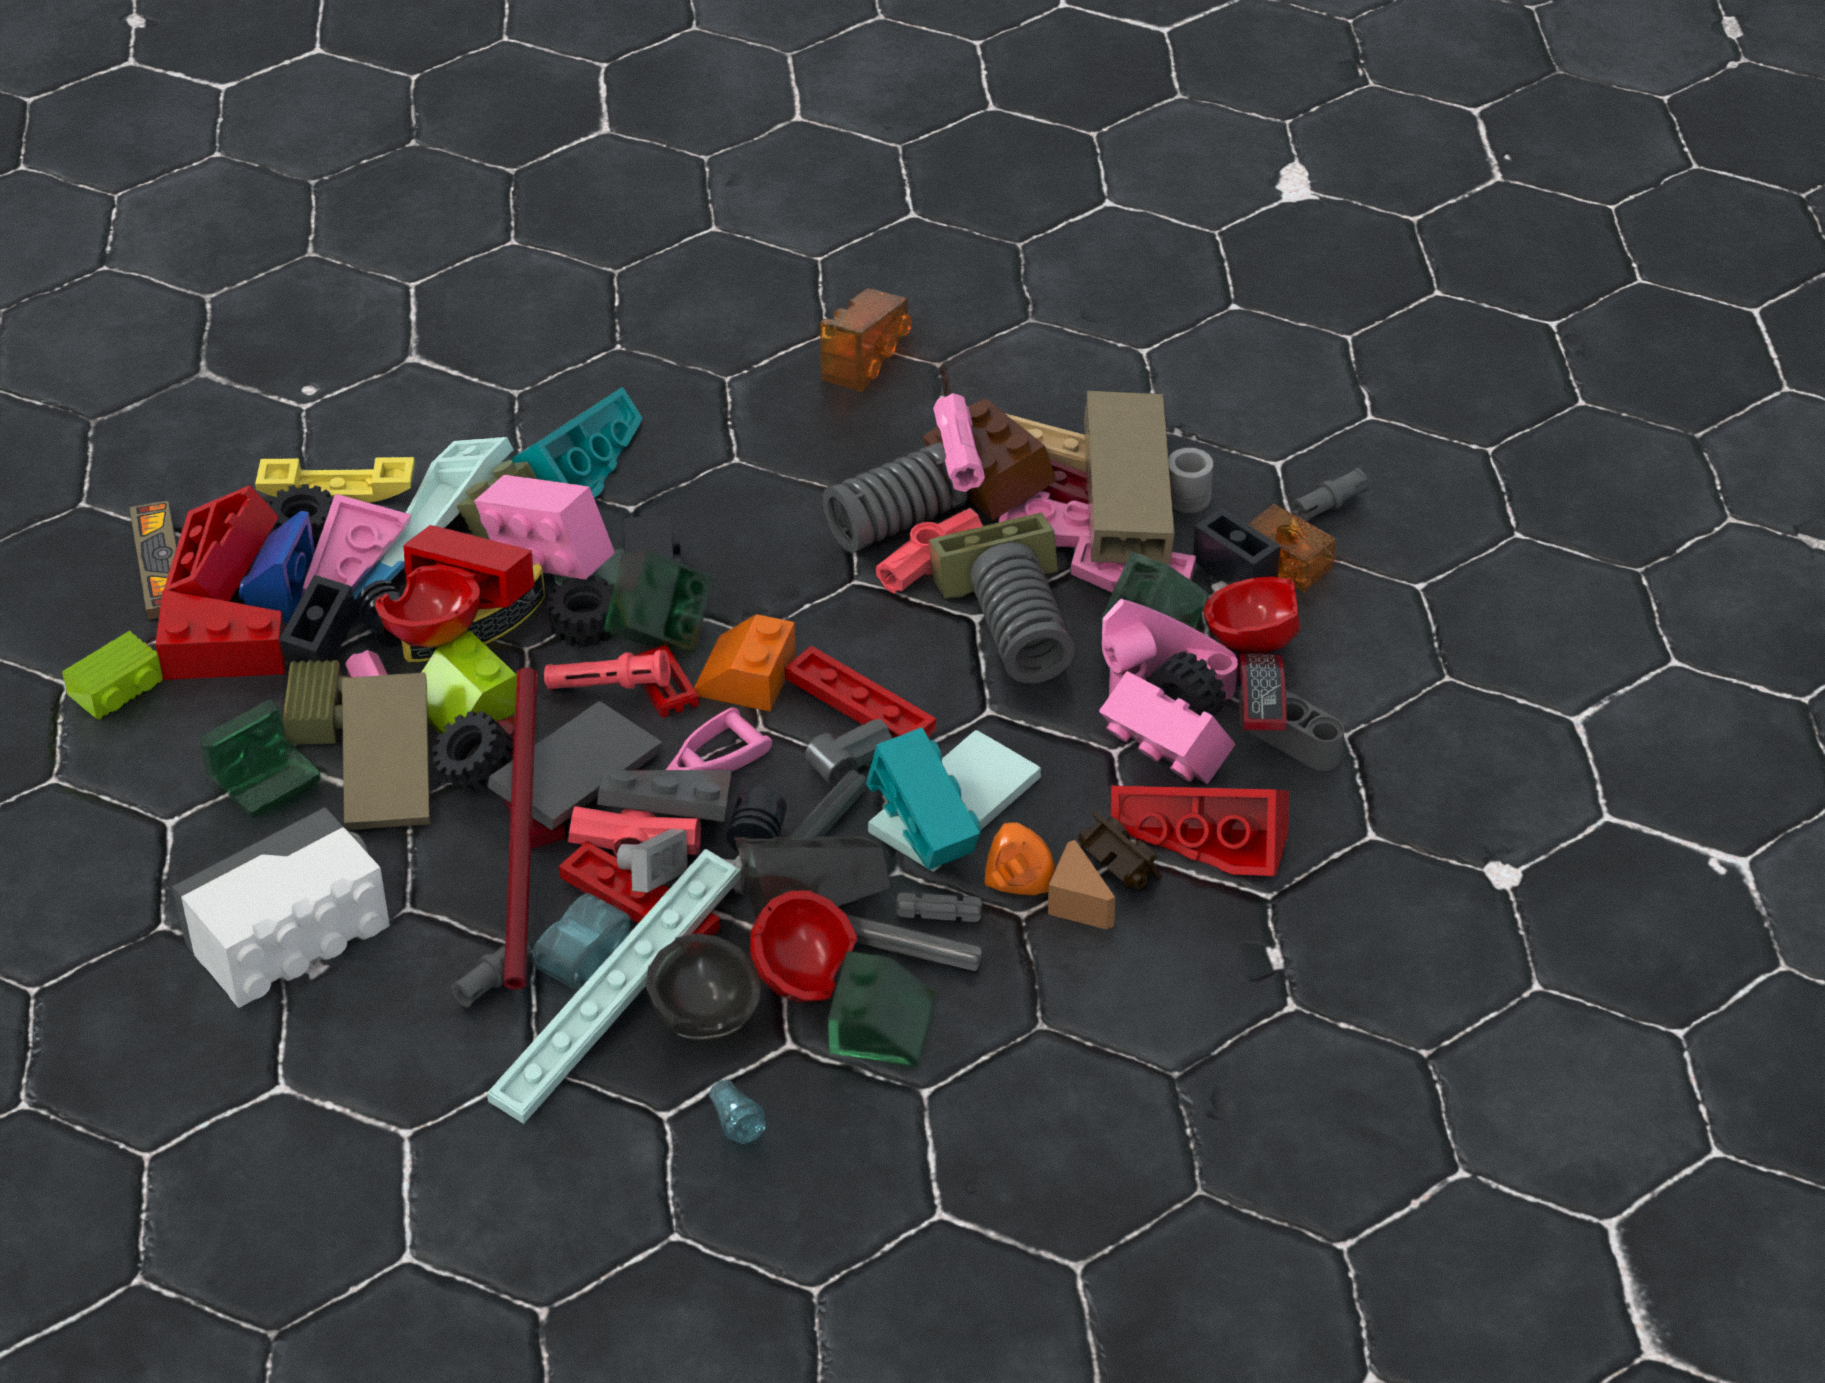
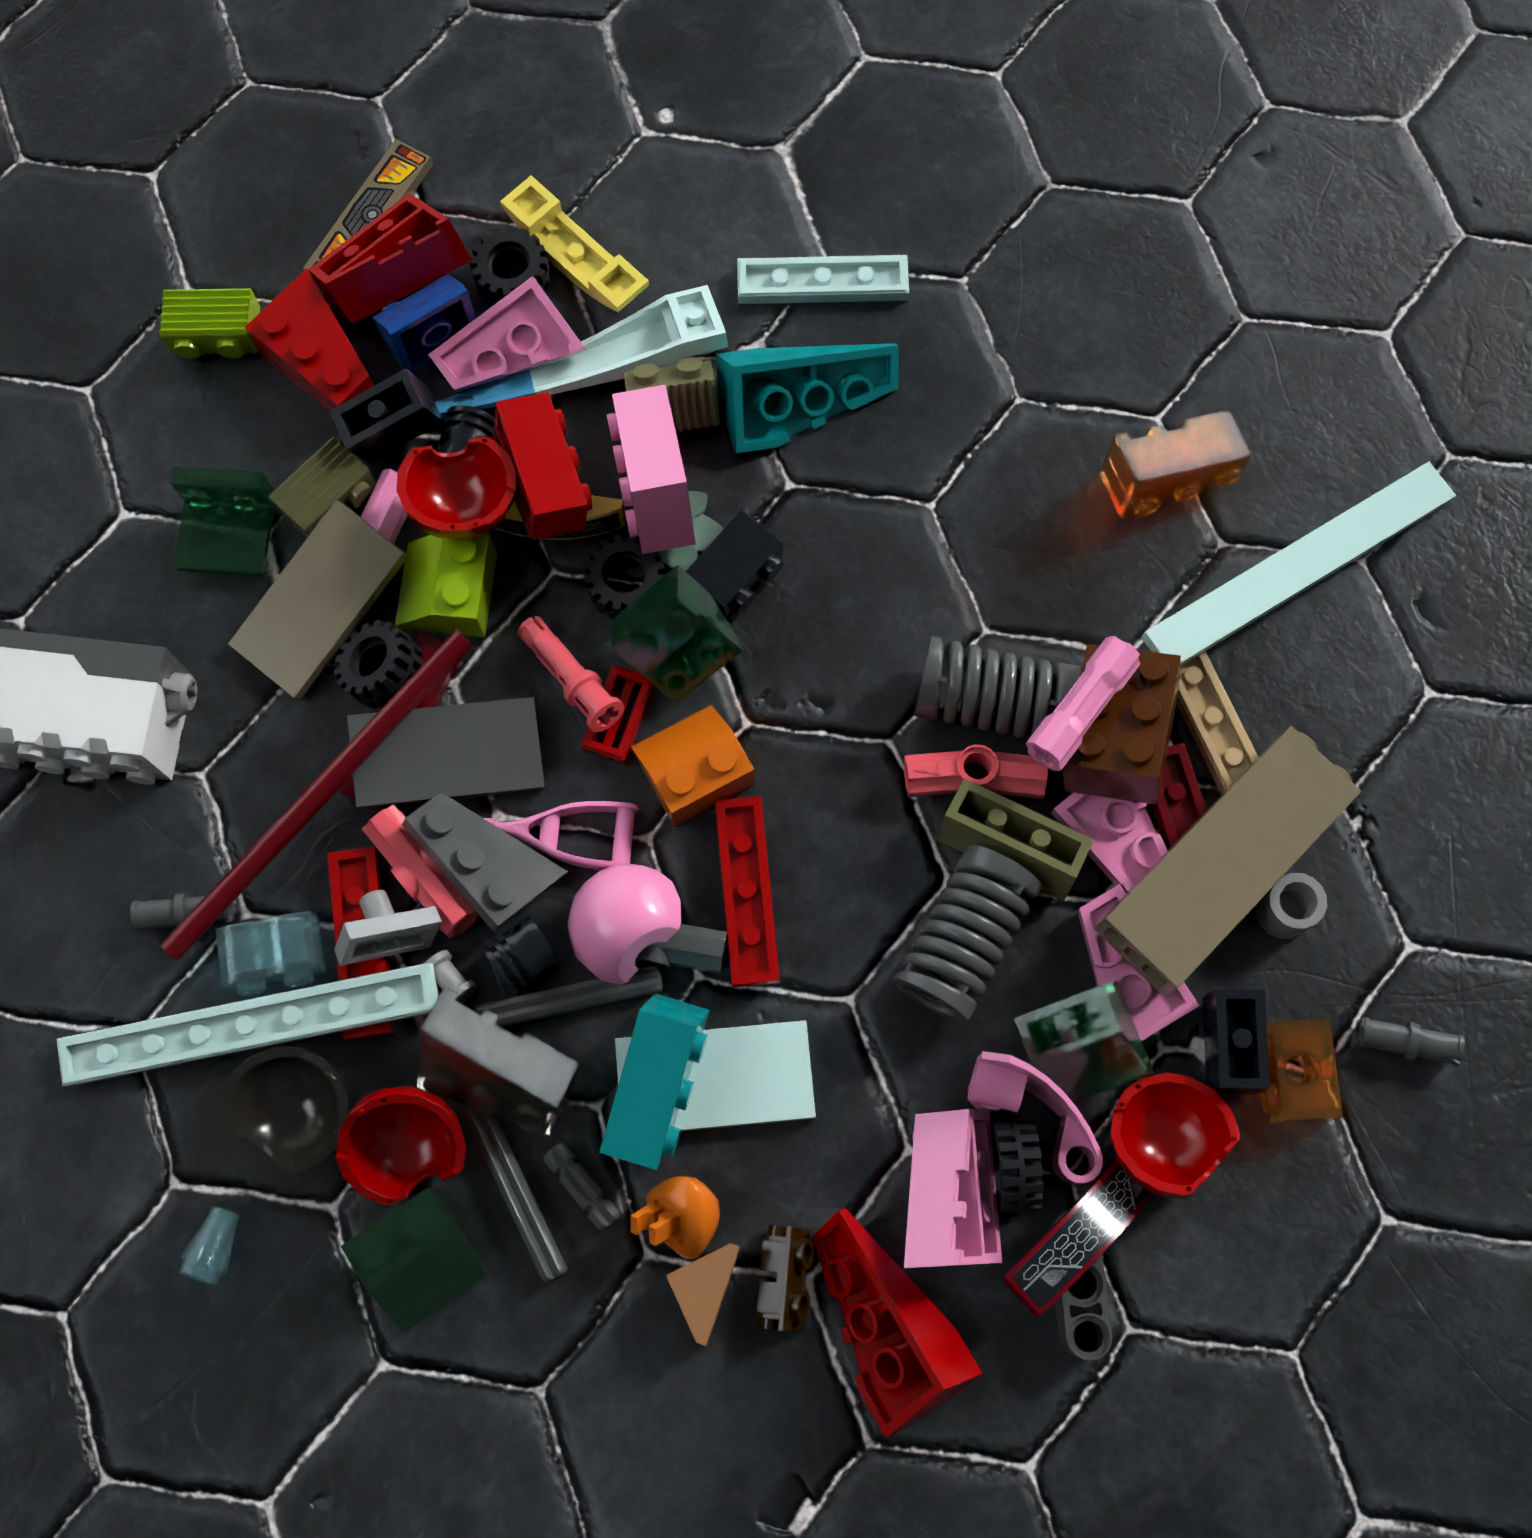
camera: 45 degrees right, 30 degrees up
none -> bright pink cylinder [568,863,681,985]
none -> light aqua tile [737,255,909,304]
none -> light aqua tile [1141,462,1456,666]

